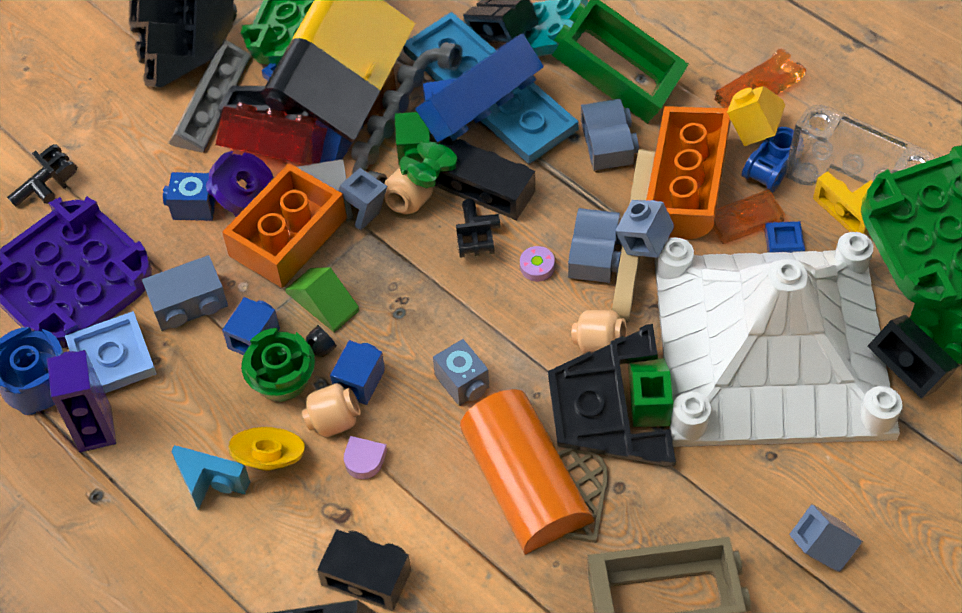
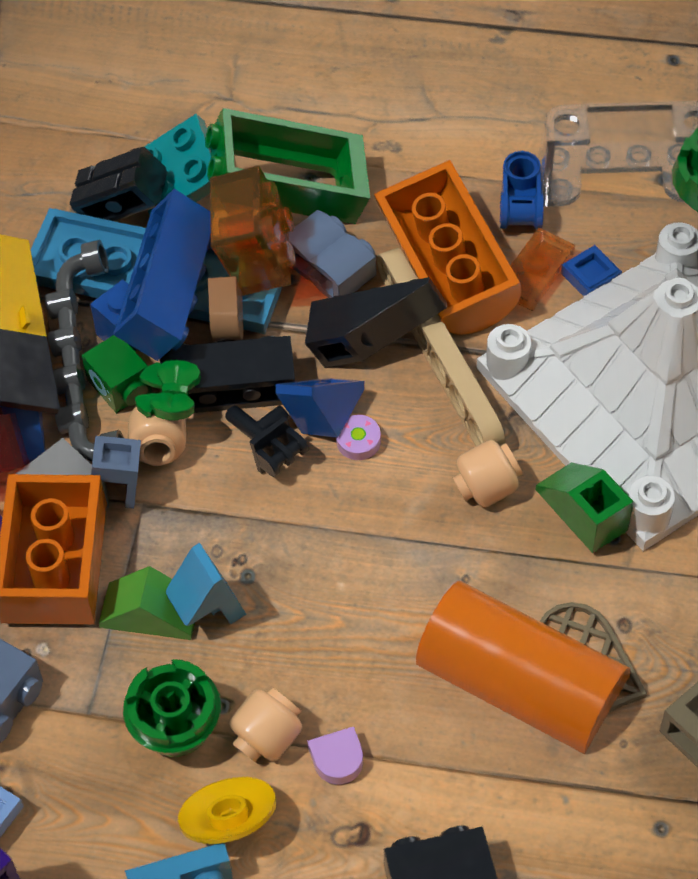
camera: 35 degrees left, 0 degrees up
blue brick [222,297,280,355] -> none
black hinge [306,325,337,357] -> none
blue brick [330,340,385,405] -> none
sand blue brick [433,339,489,406] -> none
black wing [547,324,676,467] -> none
sand blue brick [568,208,622,283] -> none
sand blue brick [615,200,674,258] -> none
clear orange plate [715,48,806,108] -> none
yellow slope [727,86,785,146] -> none
yellow slope [813,171,873,236] -> none
none -> dark azure slope [166,543,246,626]
none -> medium nougat piece [208,276,243,342]
none -> clear orange brick [210,166,295,296]
none -> blue slope [276,378,365,437]
none -> black slope [305,277,447,368]

